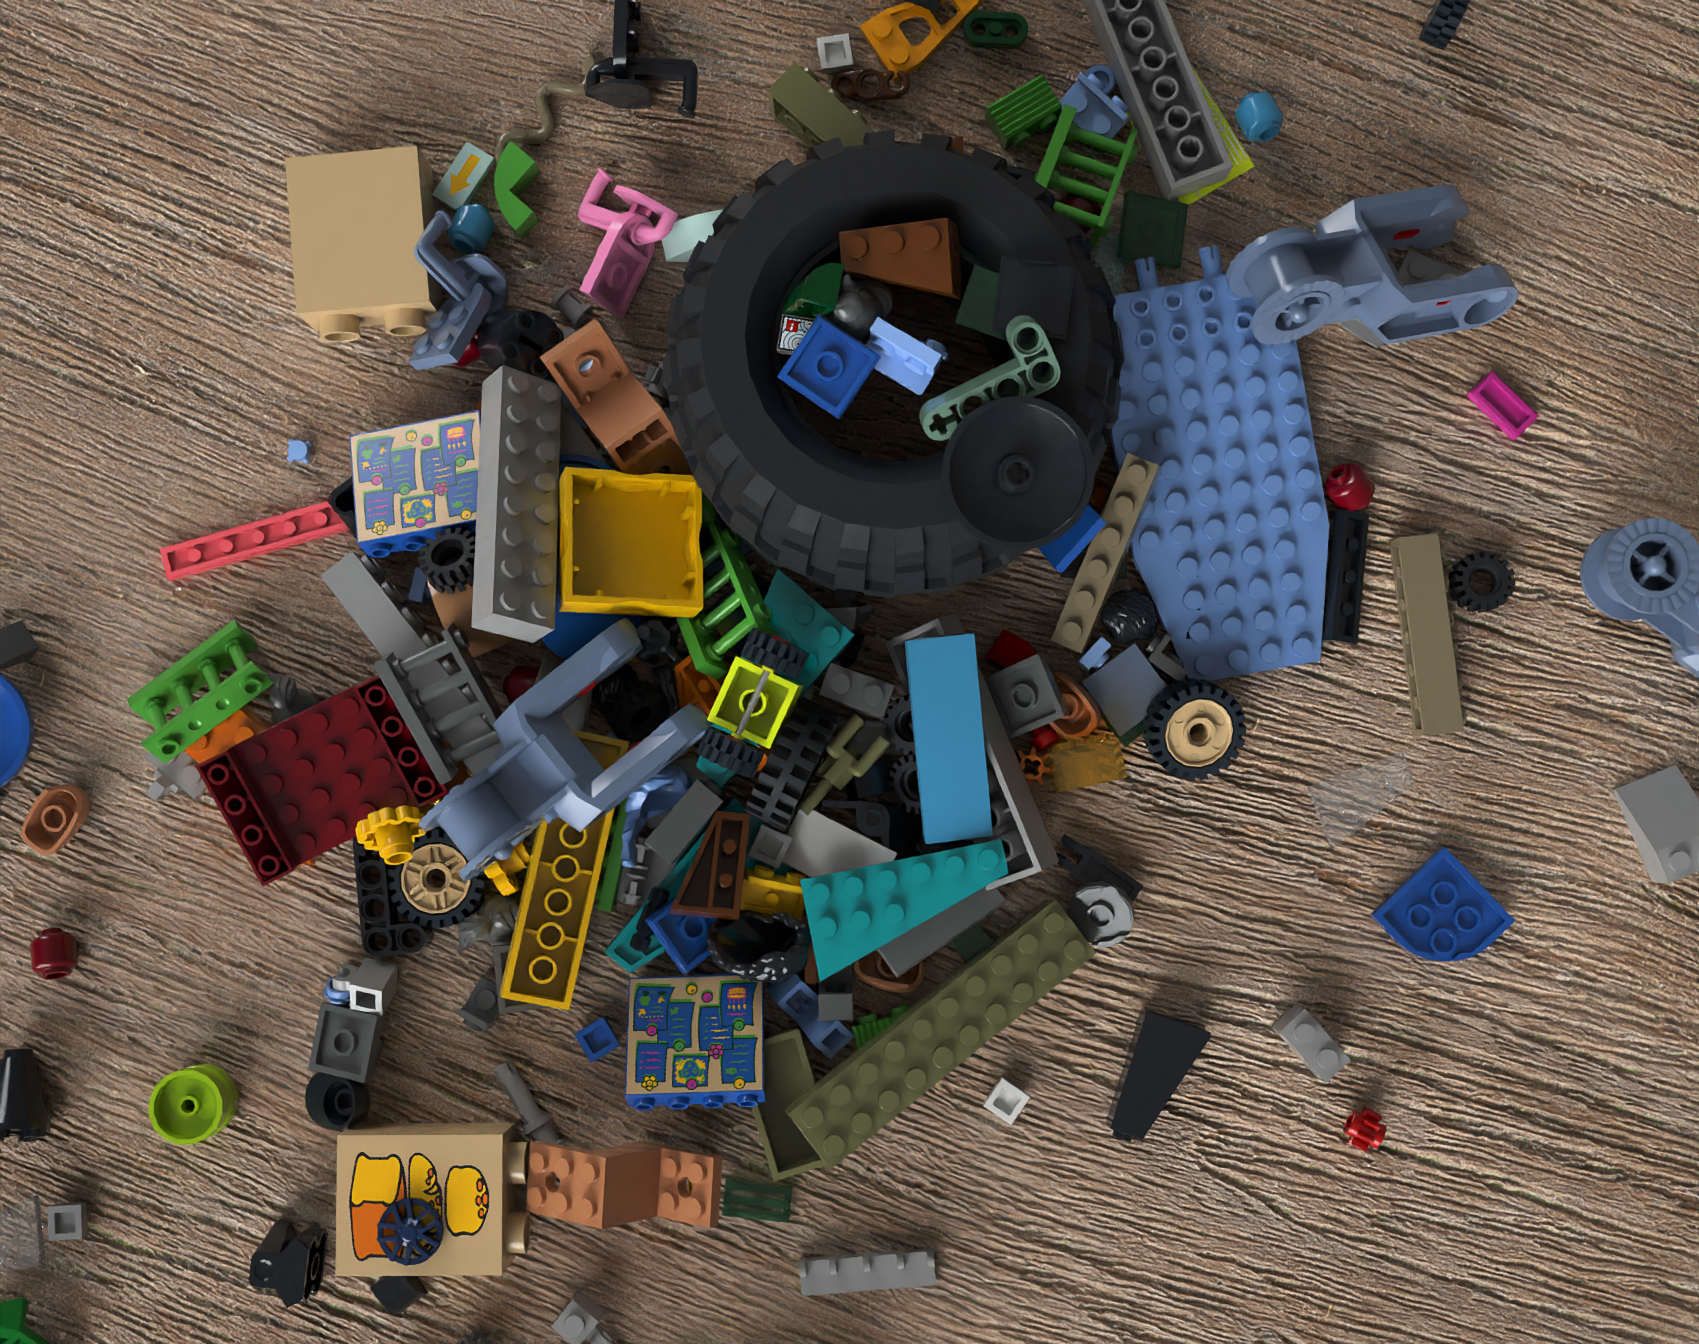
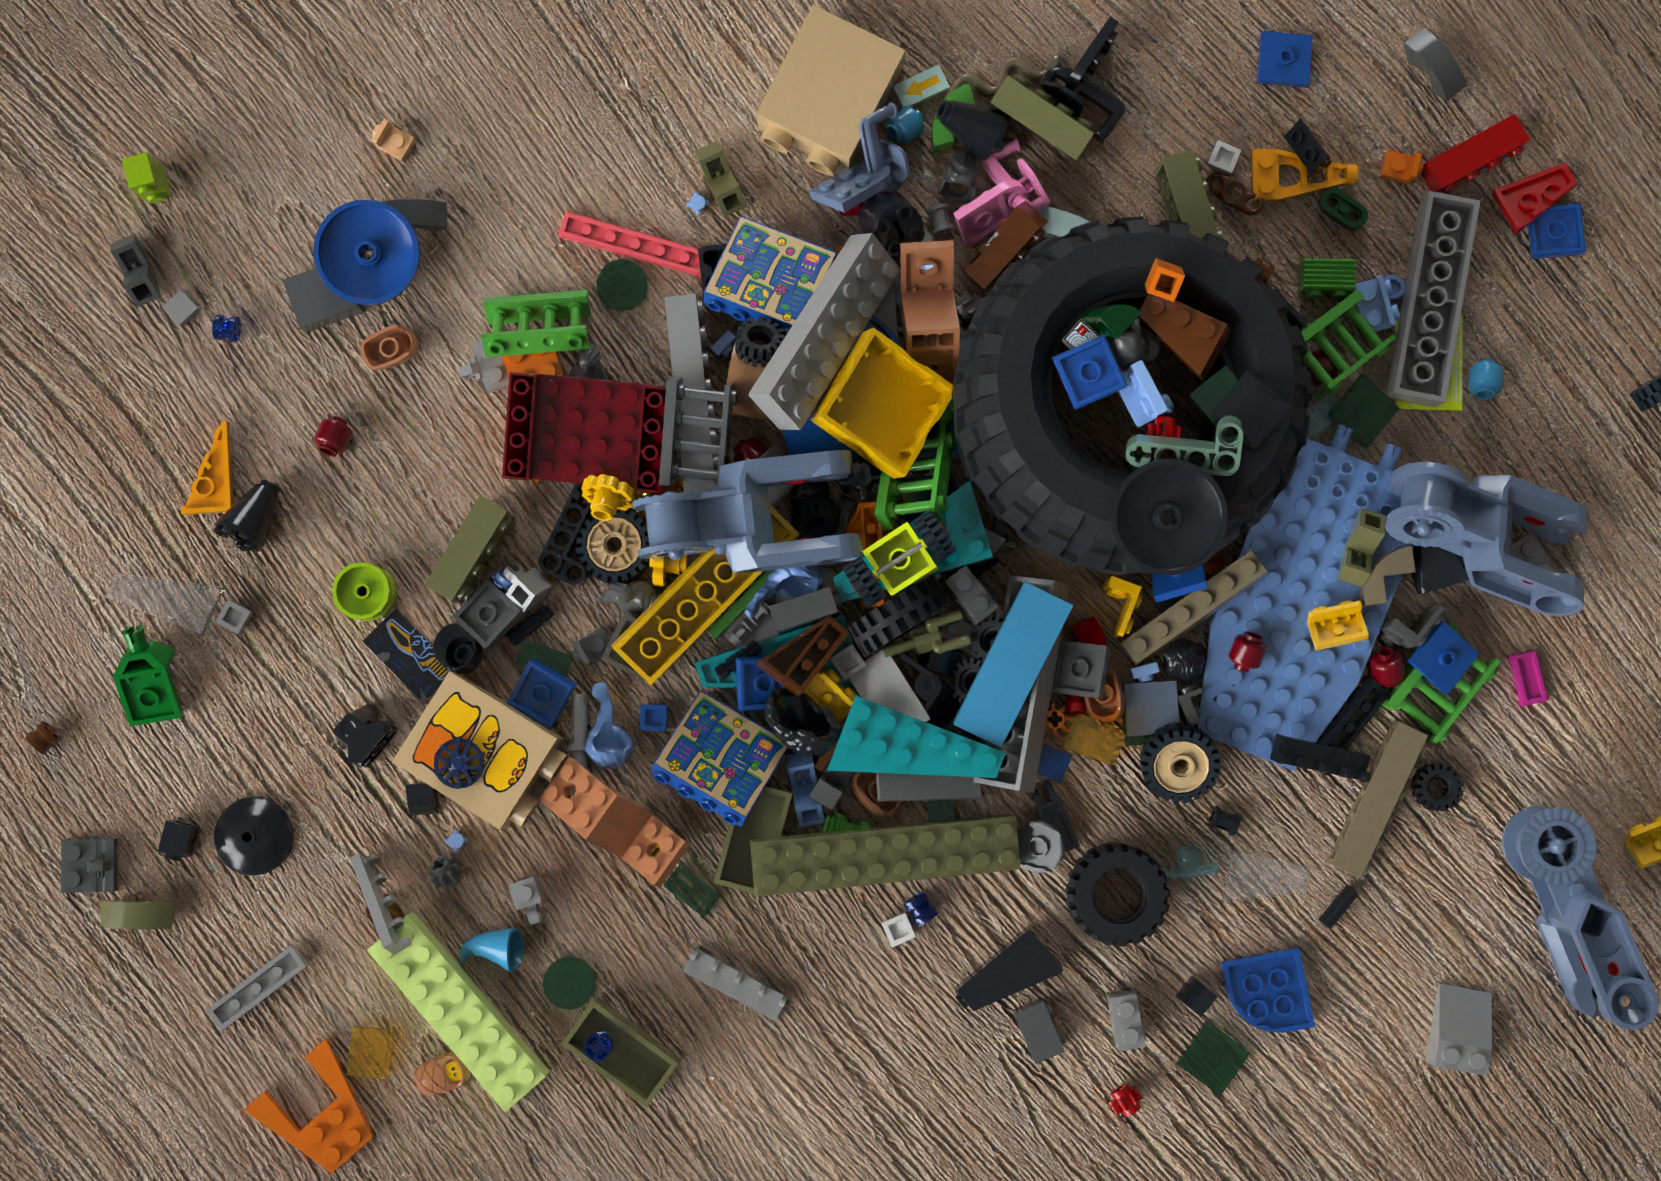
camera: 30 degrees right, 0 degrees up
none -> black sticker [362,609,454,704]
none -> olive brick [425,495,515,605]
none -> light blue piece [445,829,468,852]
none -> black axle [507,605,553,645]
none -> blue plate [507,658,577,729]
none -> clear green tile [515,639,574,677]
none -> medium blue hair [585,682,634,769]
none -> clear green tile [596,259,648,311]
none -> olive brick [694,141,747,217]
none -> clear blue wheel [903,891,939,927]
none -> black cone [936,99,1011,161]
none -> dark grey hair [938,147,977,202]
none -> reddish brown wedge [962,201,1048,289]
none -> olive brick [990,74,1096,160]
none -> dark grey brick [1012,999,1066,1064]
none -> blue sticker [1038,744,1072,783]
none -> black tyre [1065,843,1170,947]
none -> yellow bracket [1101,576,1143,638]
none -> orange brick [1145,258,1185,302]
none -> red gear [1147,417,1182,449]
none -> clear light blue tile [1161,845,1219,880]
none -> black brick [1175,976,1218,1017]
none -> clear green tile [1176,1020,1250,1096]
none -> black bush [1208,806,1242,837]
none -> dark red head [1228,631,1268,672]
none -> black hinge [1270,734,1371,782]
none -> yellow bracket [1307,600,1369,651]
none -> black piece [1318,885,1359,930]
none -> olive brick [1338,508,1387,587]
none -> dark tan brick [1359,546,1415,606]
none -> dark grey bracket [1379,603,1446,650]
none -> bright green fence [1381,622,1501,743]
none -> blue plate [1408,621,1479,695]
none -> black piece [1411,546,1469,594]

